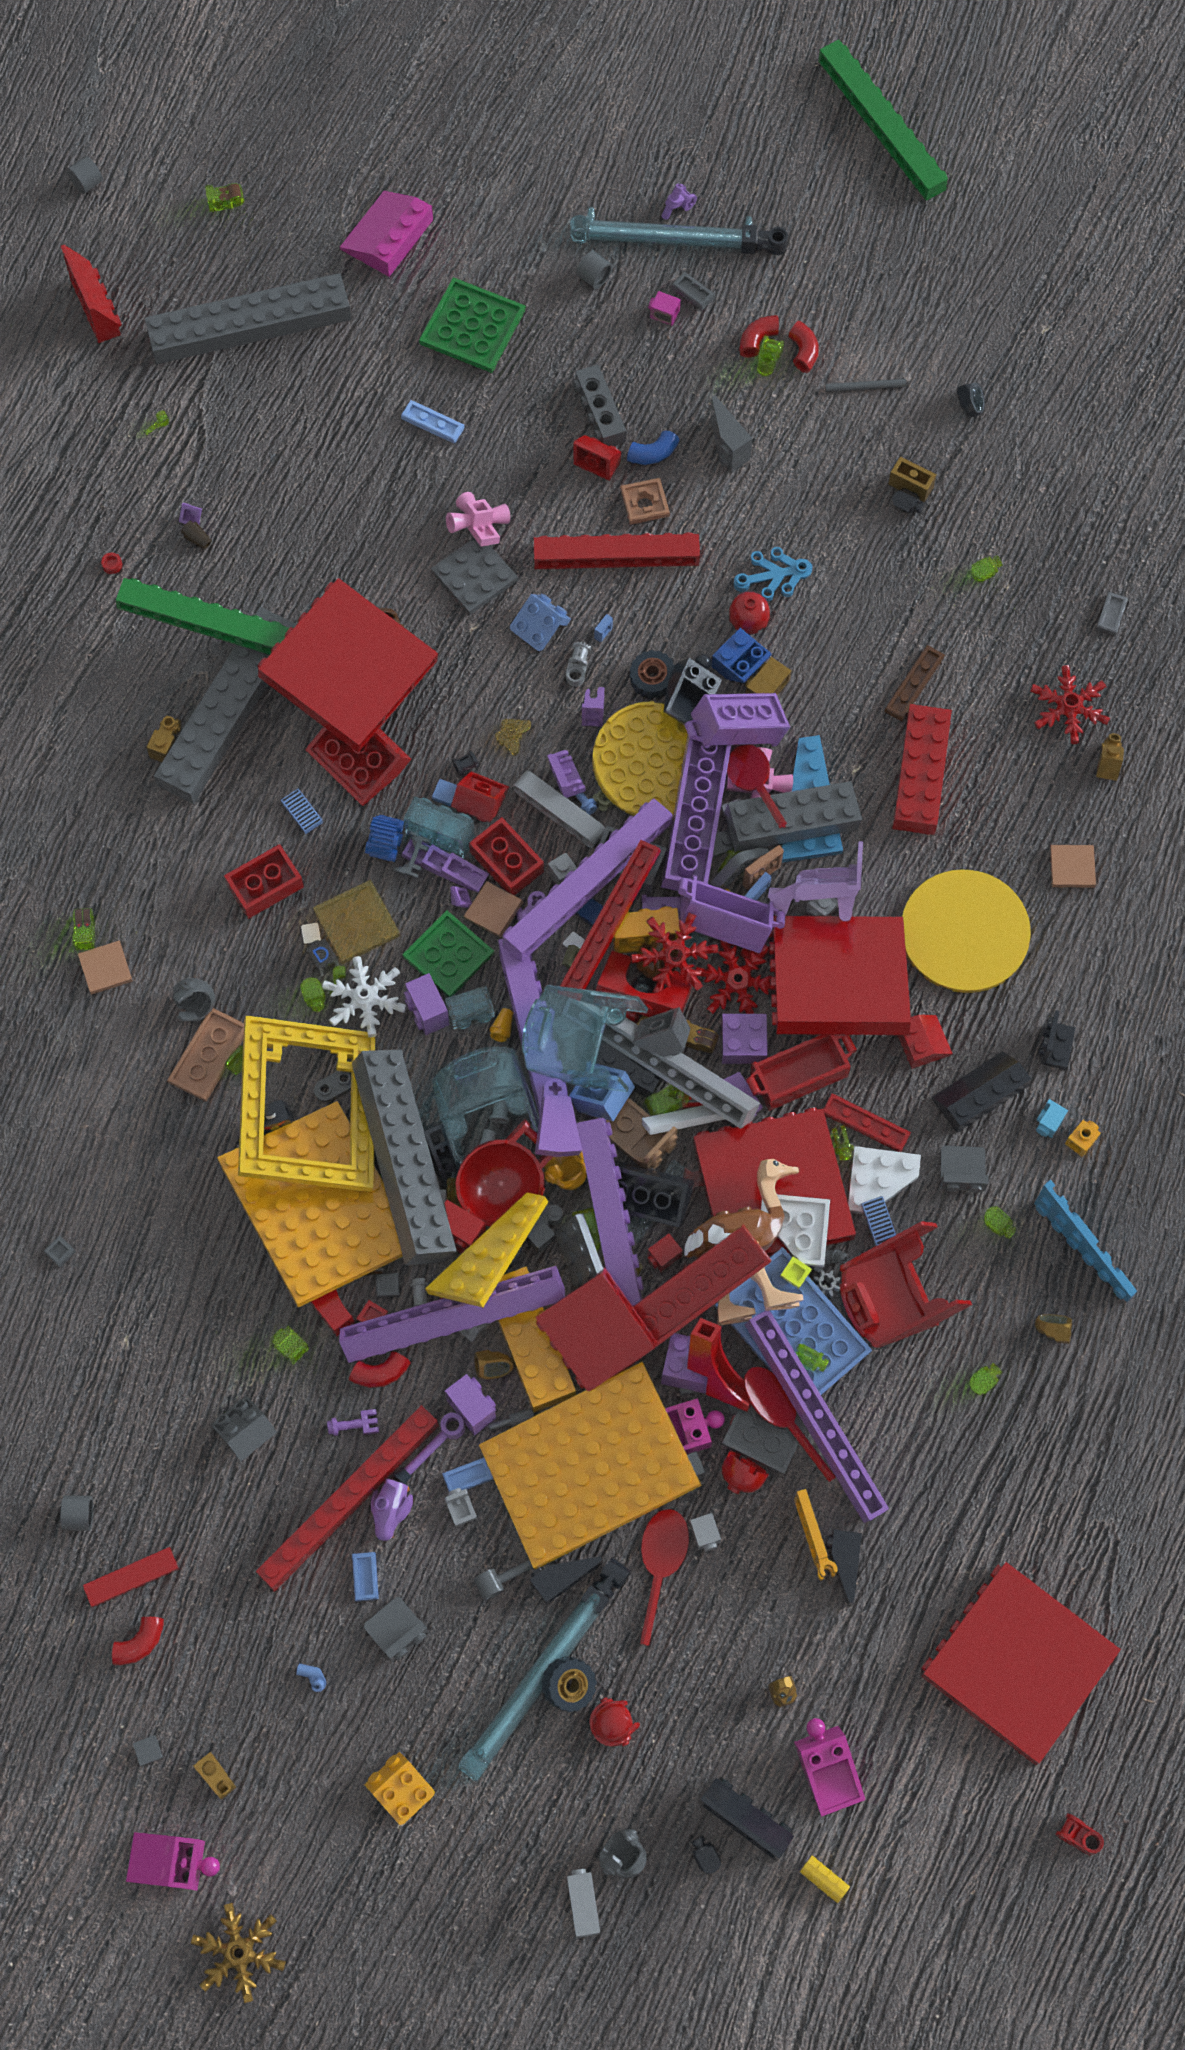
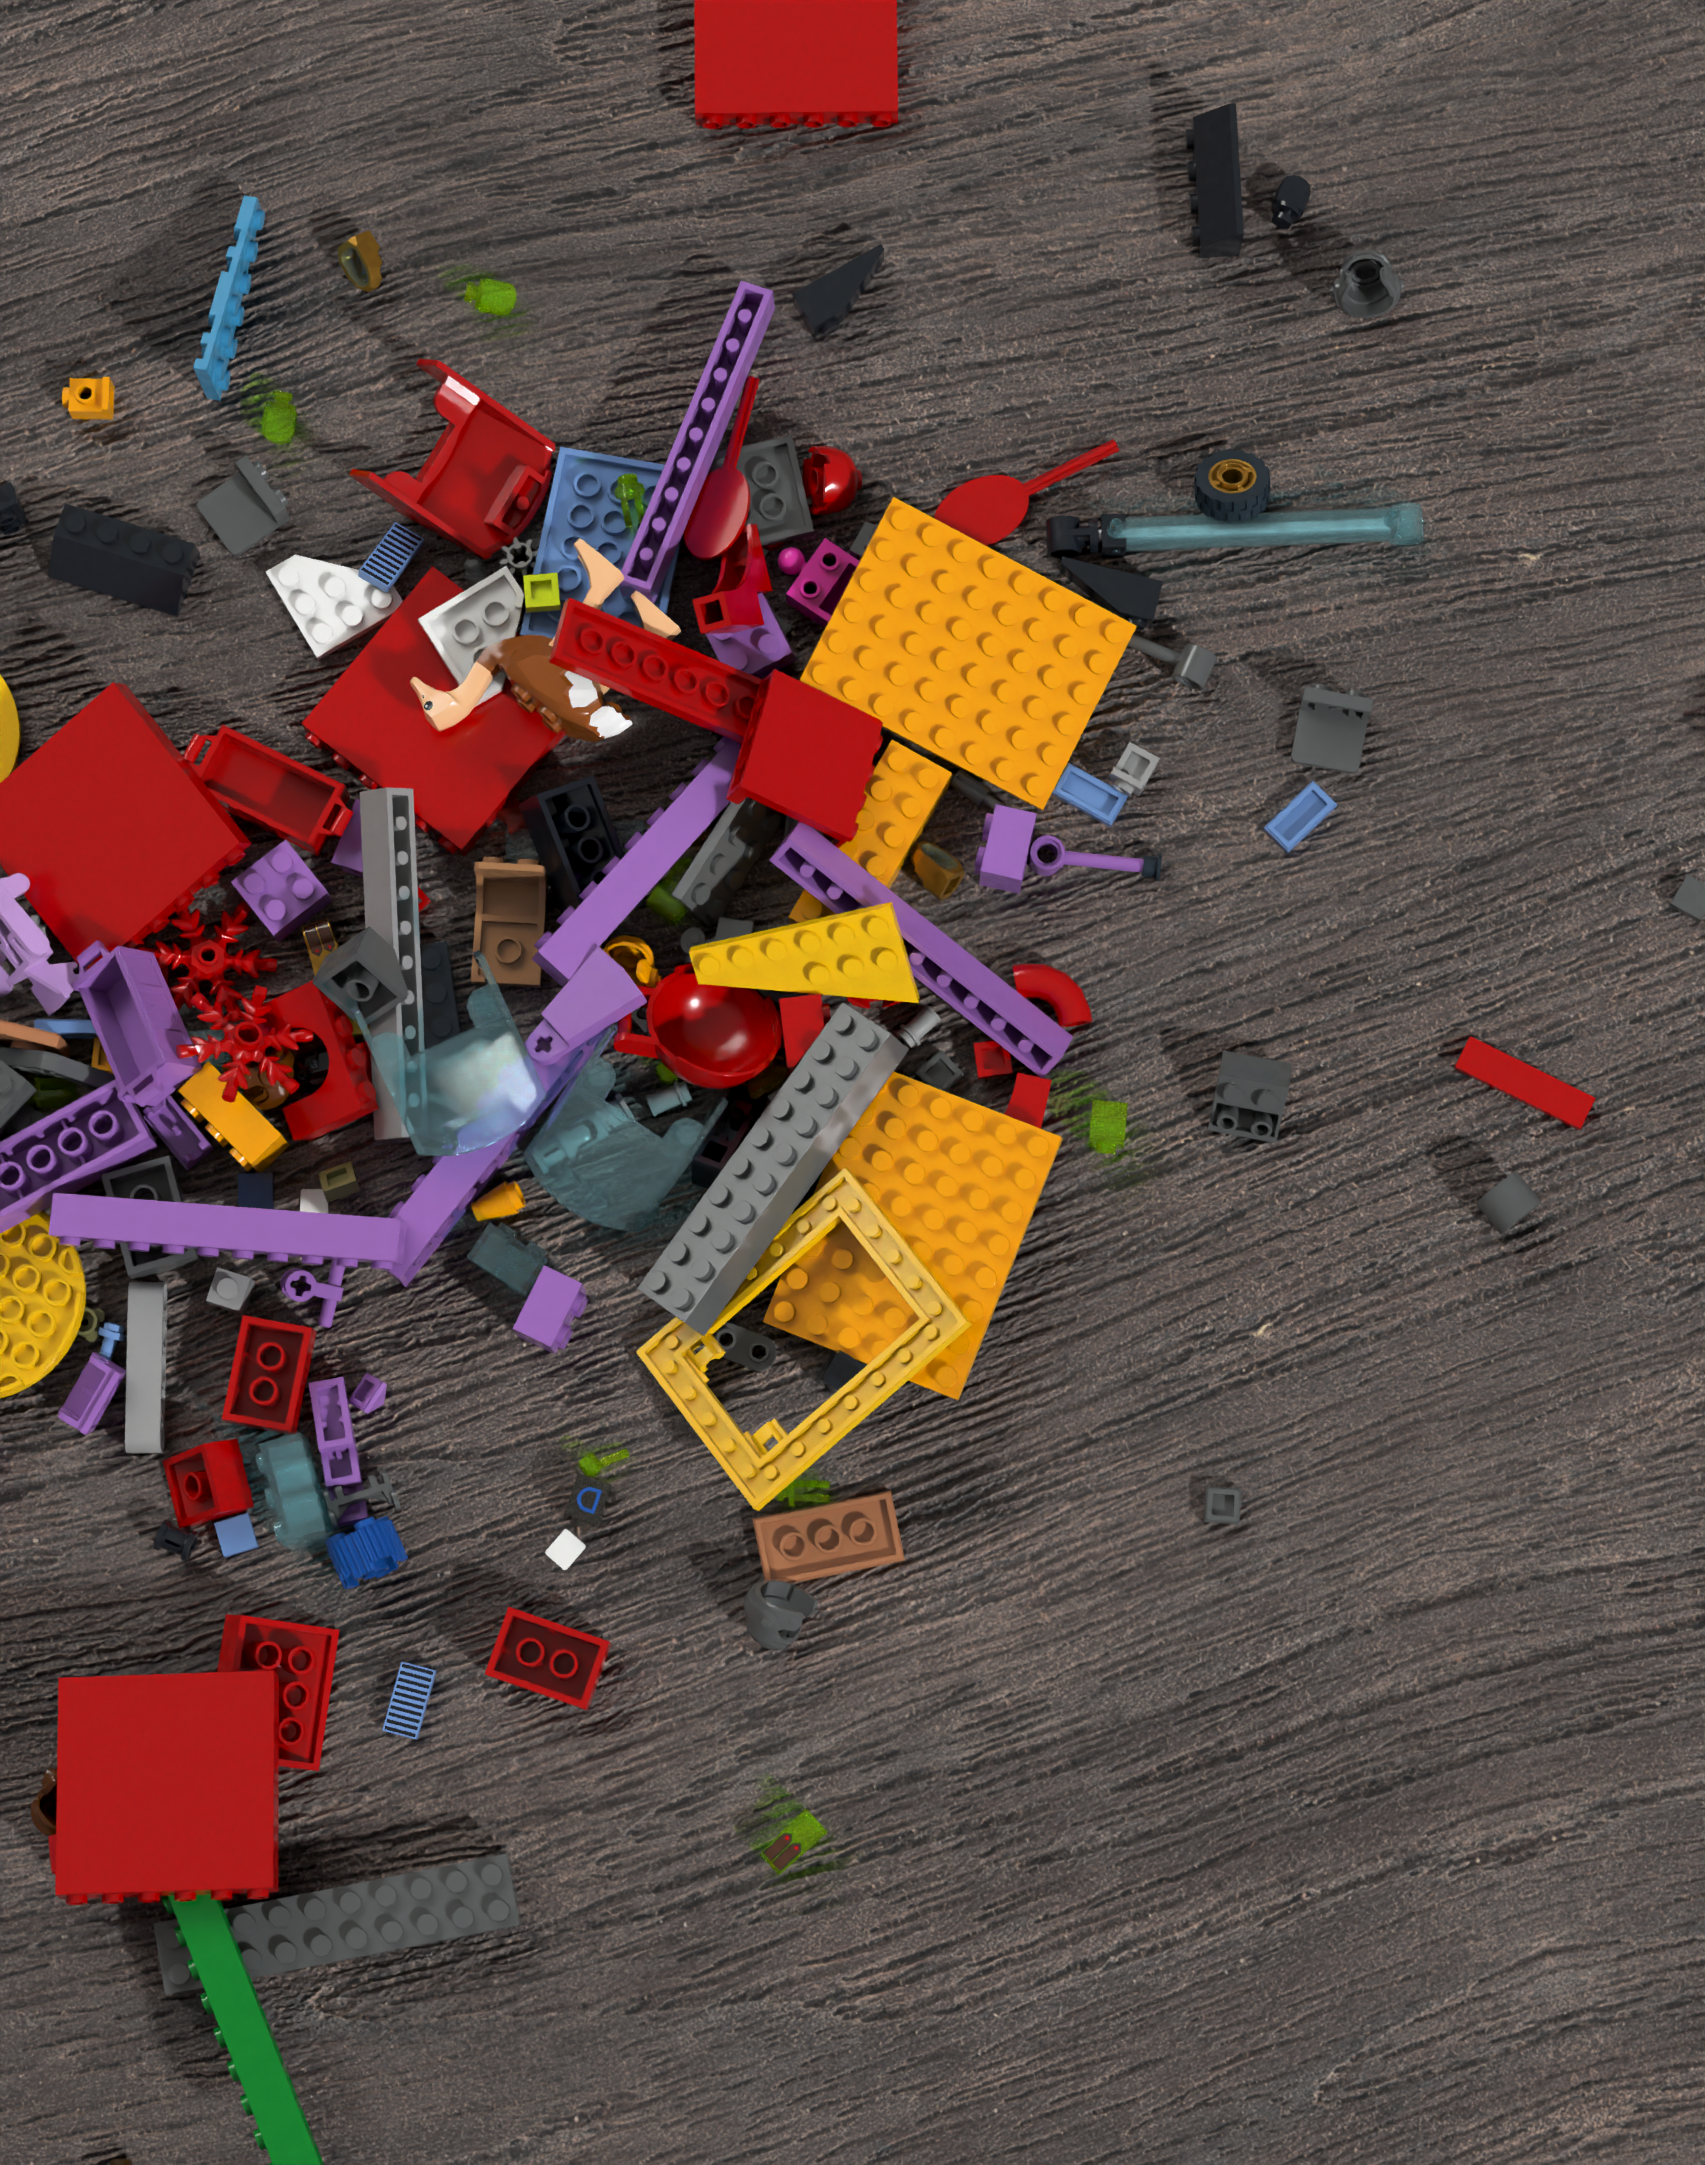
camera: 125 degrees left, 10 degrees up
nougat tile [78,940,133,995] -> none
red cylinder [112,1617,164,1665] -> none
pearl gold brick [146,715,181,762] -> none
pearl gold leg [193,1752,237,1800] -> none
red brick [256,1405,439,1592] -> none
medium blue arm [296,1663,326,1692] -> none
clear neon green arm [301,977,326,1012] -> none
clear yellow plate [313,880,400,964] -> none
white piece [322,956,407,1038] -> none
medium lavender hinge [327,1409,379,1436] -> none
light orange bracket [364,1752,435,1825] -> none
medium lavender animal [371,1479,413,1541] -> none
green plate [402,910,494,999] -> none
nougat tile [464,882,523,938] -> none
clear yellow animal [495,719,532,756] -> none
red plate [558,839,661,1001] -> none
light grey window [567,1869,600,1938] -> none
medium blue brick [568,1062,635,1121] -> none
red helmet [590,1697,640,1747] -> none
white tile [642,1105,725,1135] -> none
clear neon green piece [644,1084,689,1116] -> none
red brick [647,1234,683,1272] -> none
light grey brick [689,1513,721,1552] -> none
pearl gold rock [768,1676,797,1707] -> none
light orange tile [794,1489,838,1581] -> none
dark pink slope [794,1718,866,1817] -> none
yellow axle [799,1855,850,1903] -> none
red tile [823,1093,911,1152] -> none
clear neon green arm [832,1125,854,1161] -> none
red slope [898,1015,952,1069] -> none
medium azure brick [1036,1099,1068,1138] -> none

